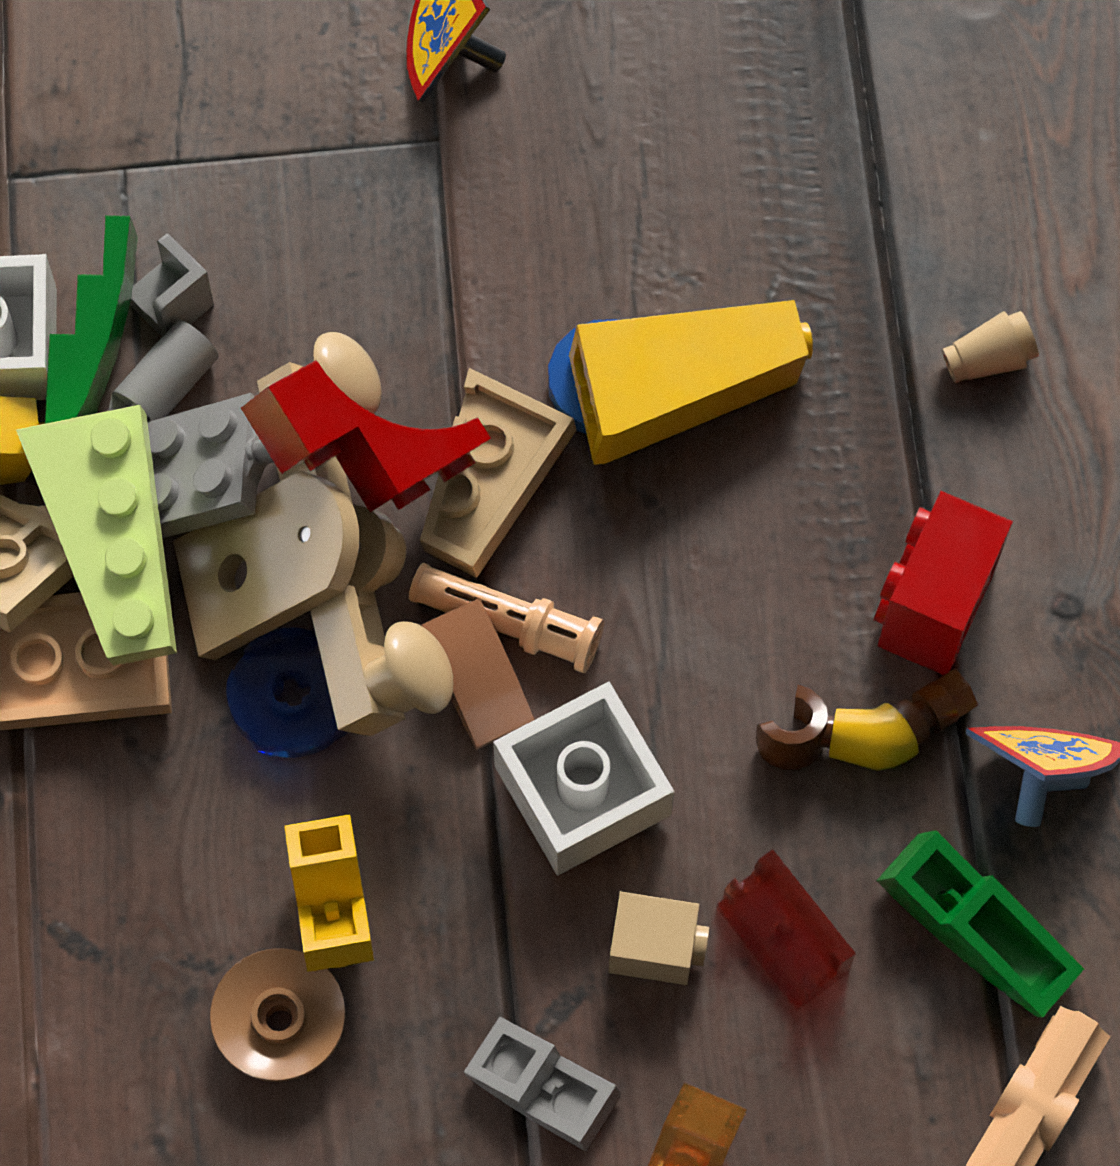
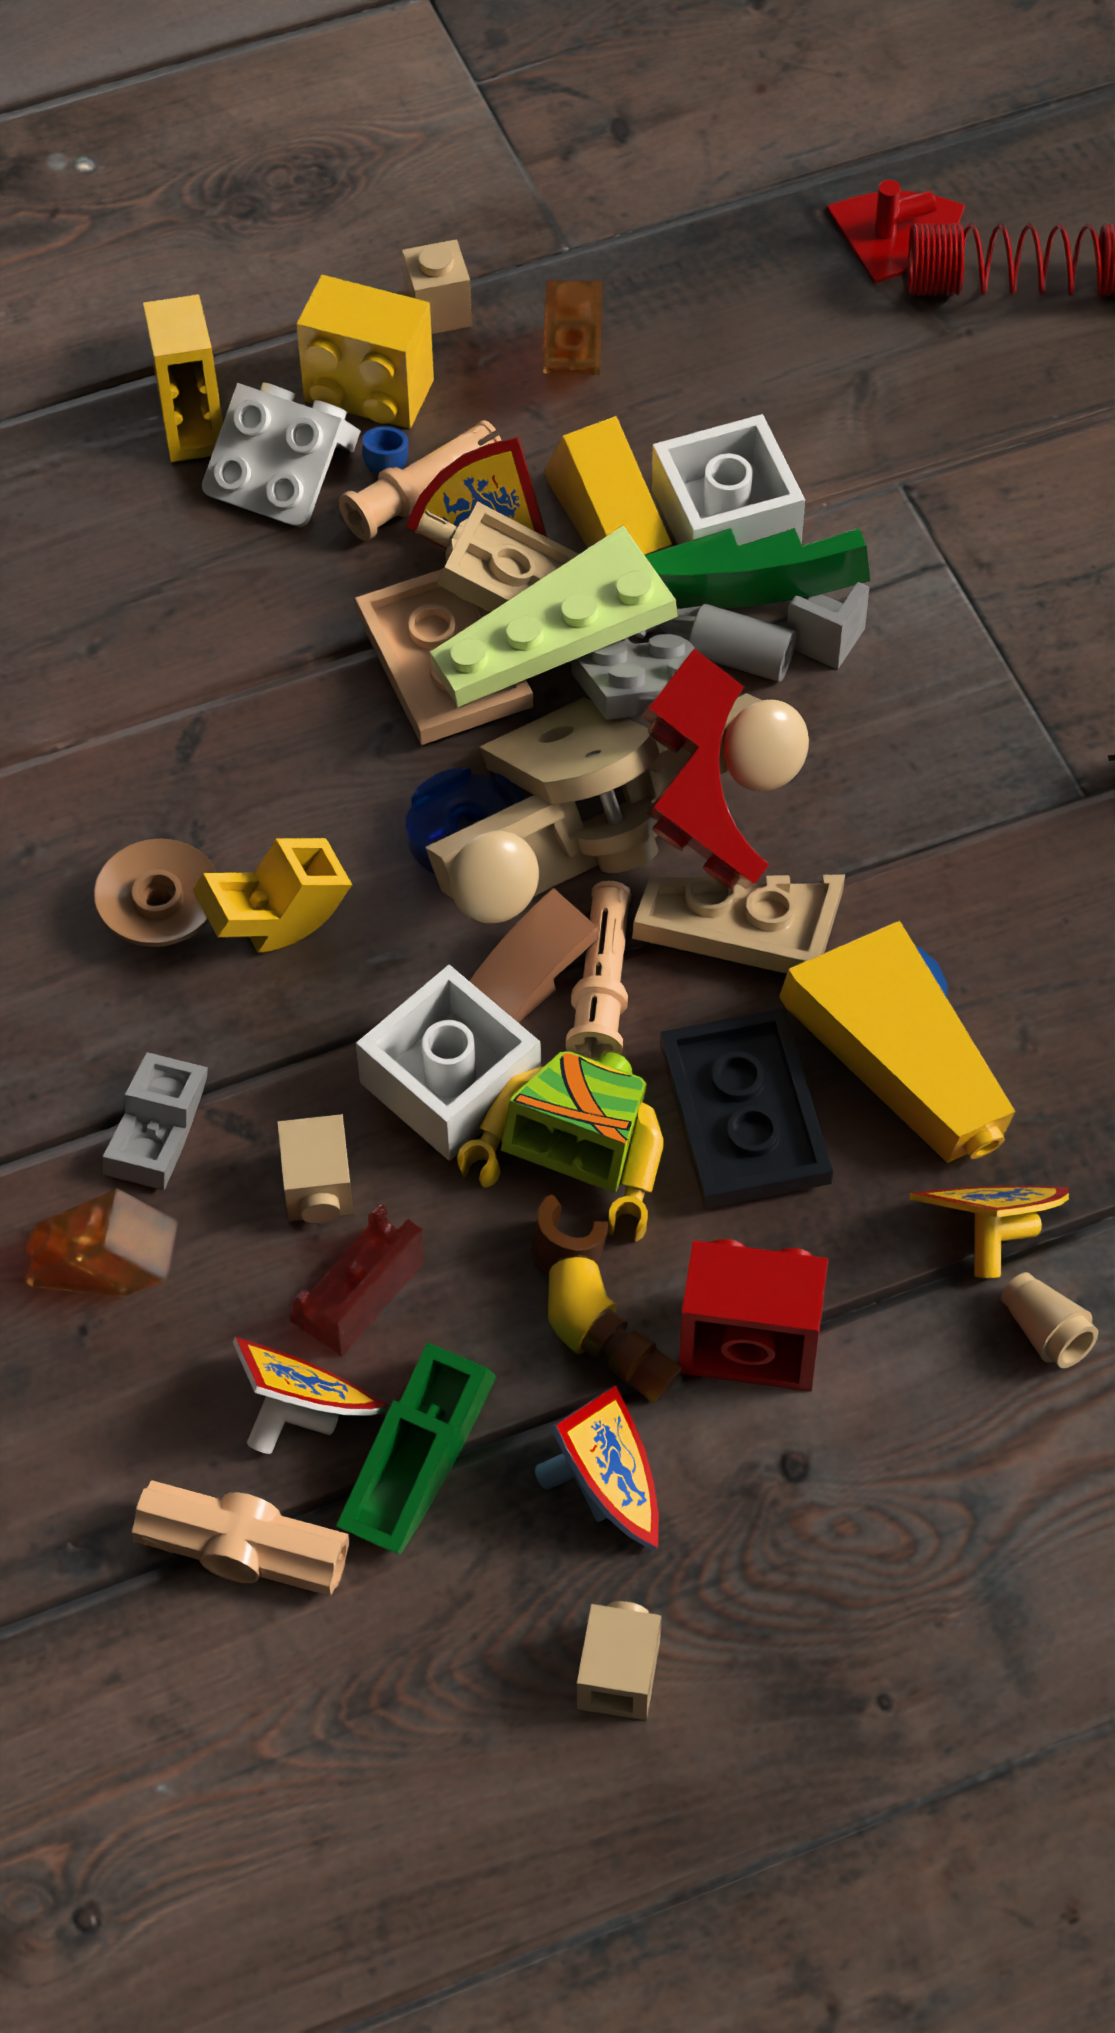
camera: 75 degrees right, 10 degrees down
none -> shield [233,1337,389,1454]
none -> torso [457,1051,663,1242]
none -> black plate [660,1008,833,1209]
none -> shield [910,1186,1069,1278]

